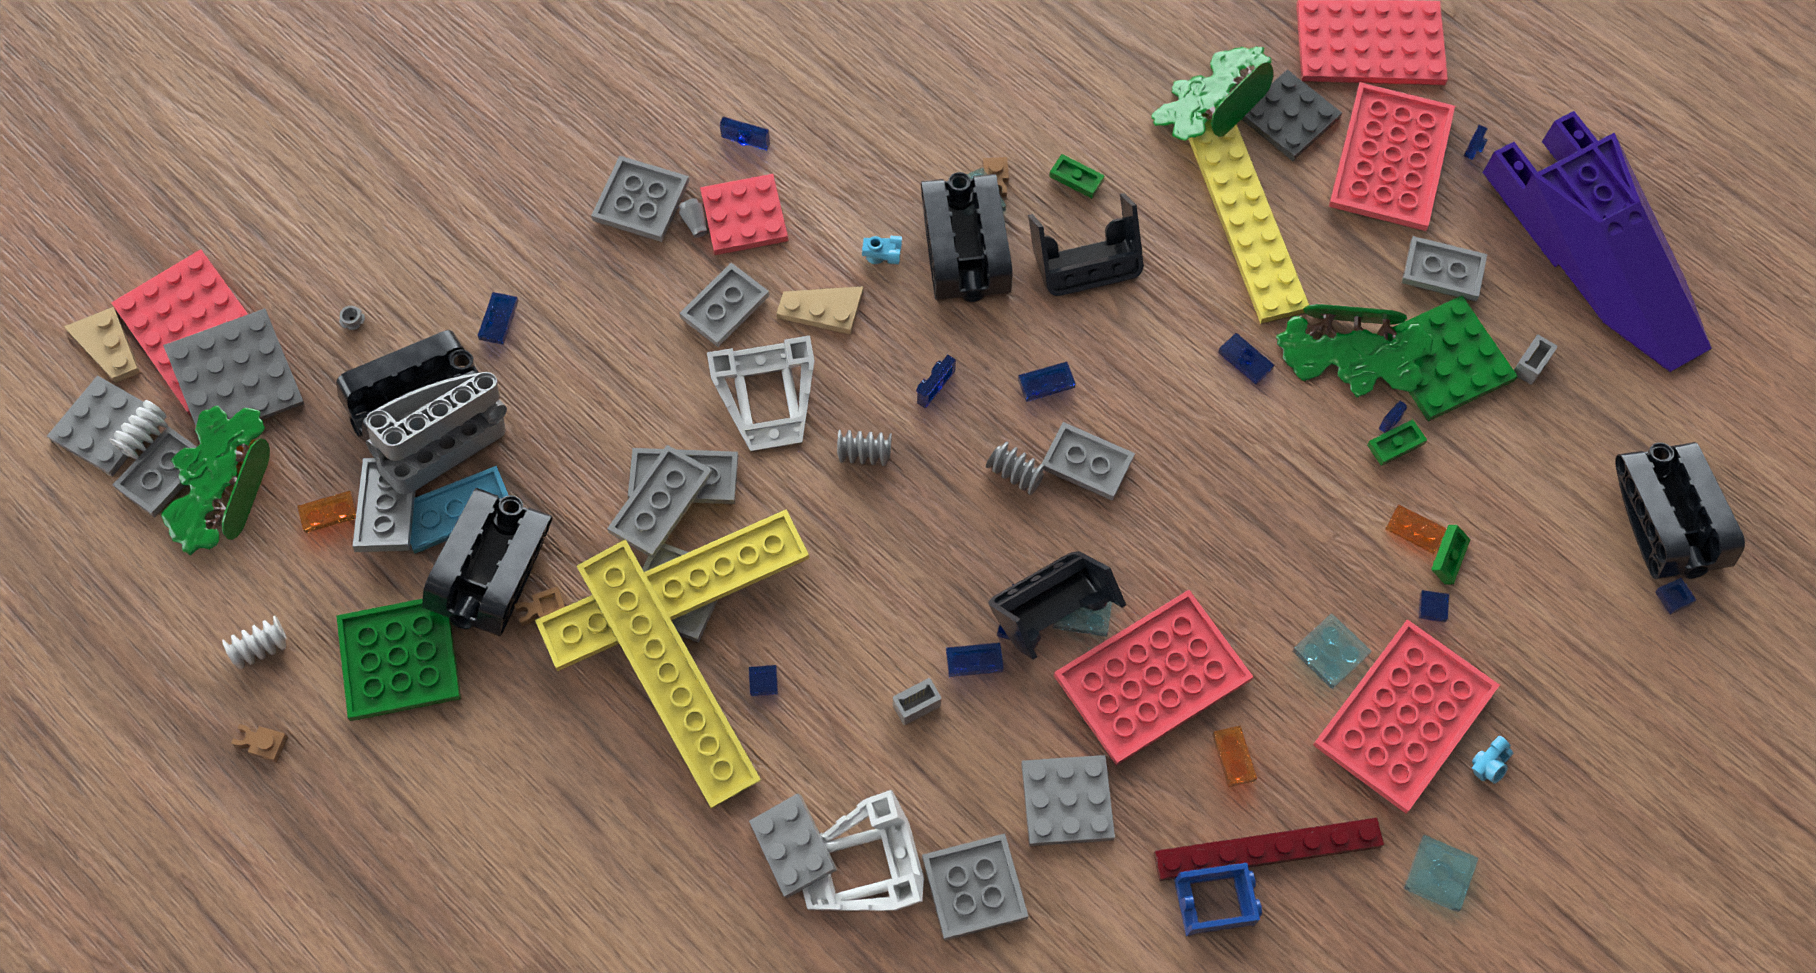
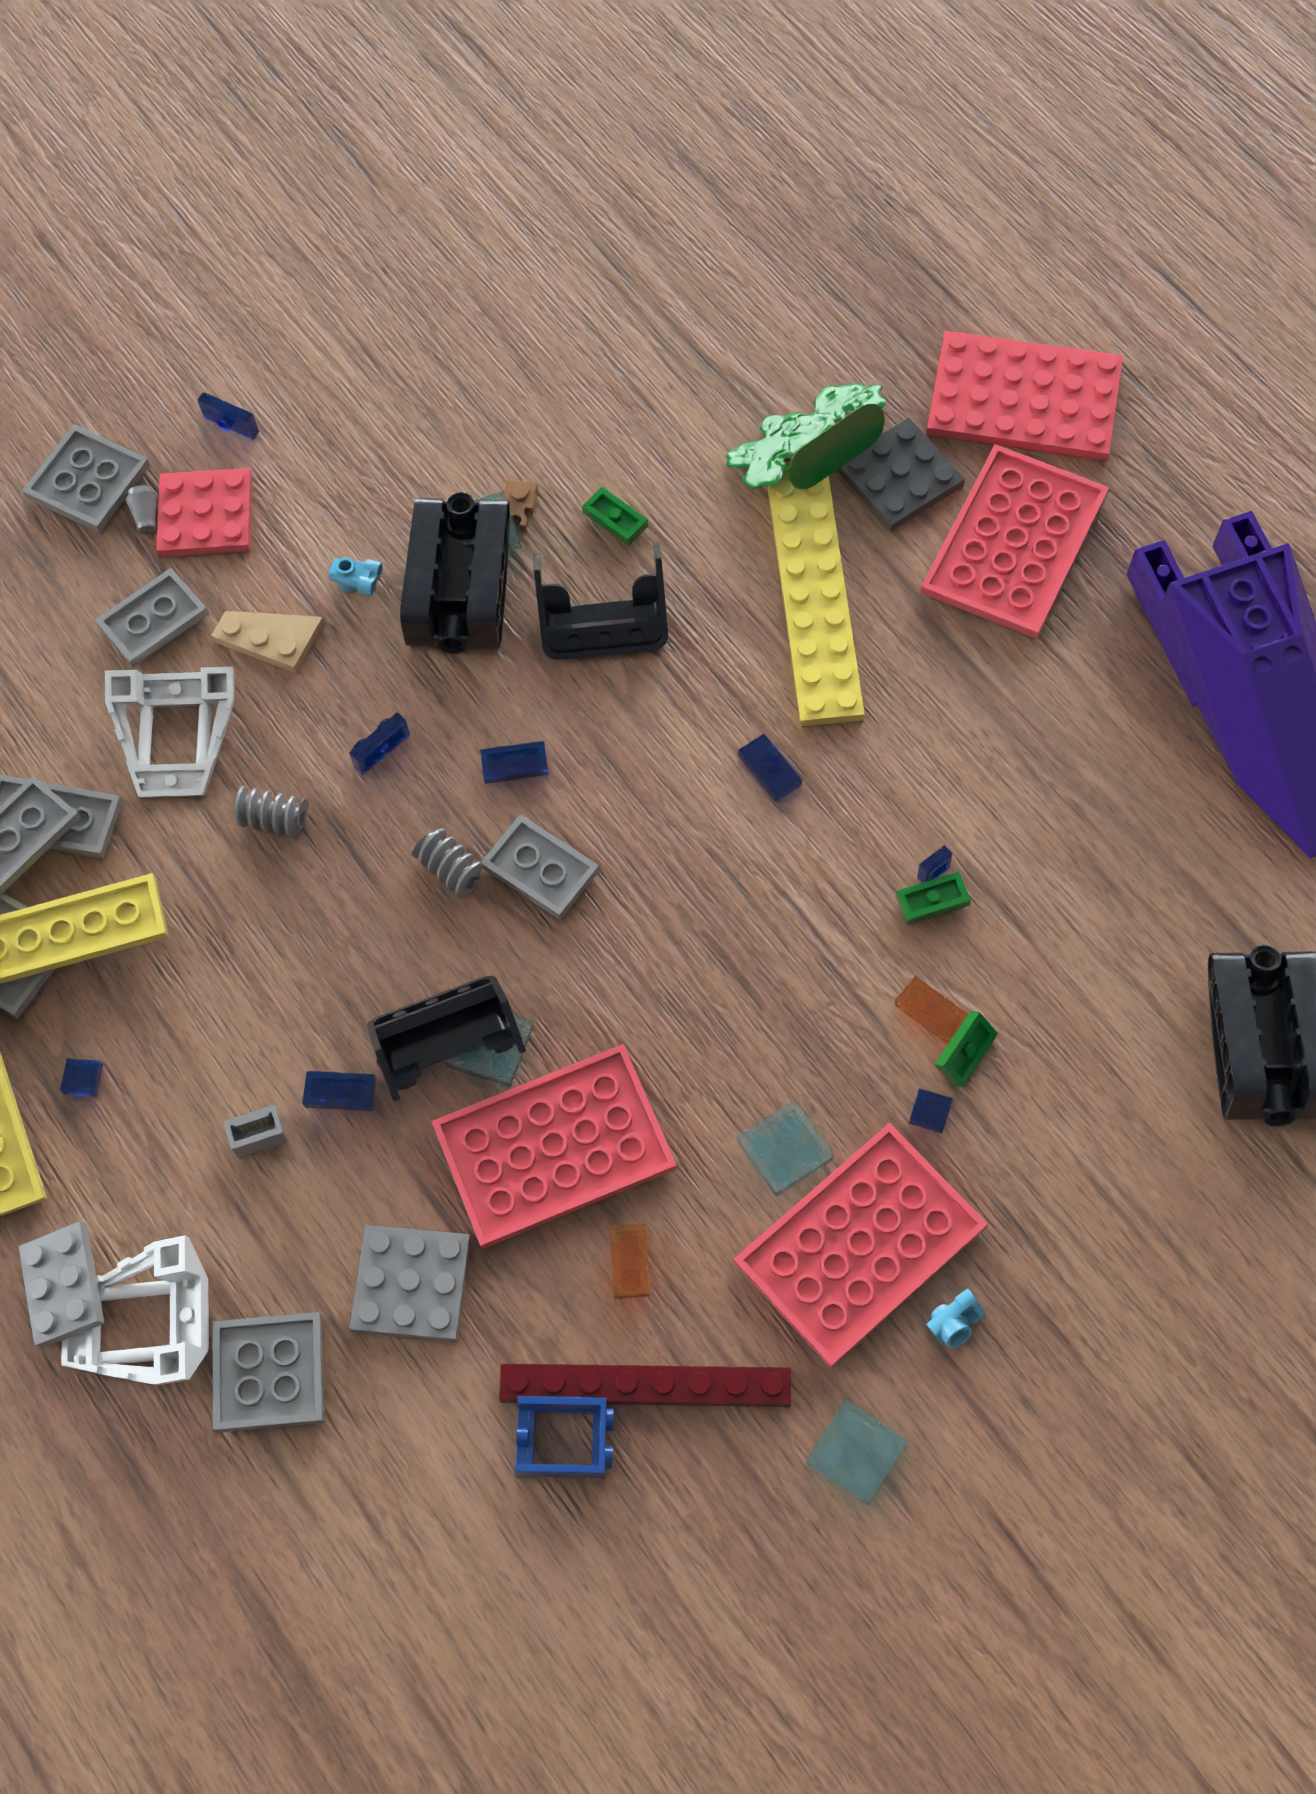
camera: 15 degrees right, 0 degrees up
green plant [1276,304,1433,398] -> none
green plate [1388,295,1518,422] -> none
light grey plate [1402,236,1487,301] -> none
clear blue plate [1464,124,1488,160] -> none
light grey piece [1514,335,1557,385] -> none
clear blue plate [1655,578,1696,615] -> none

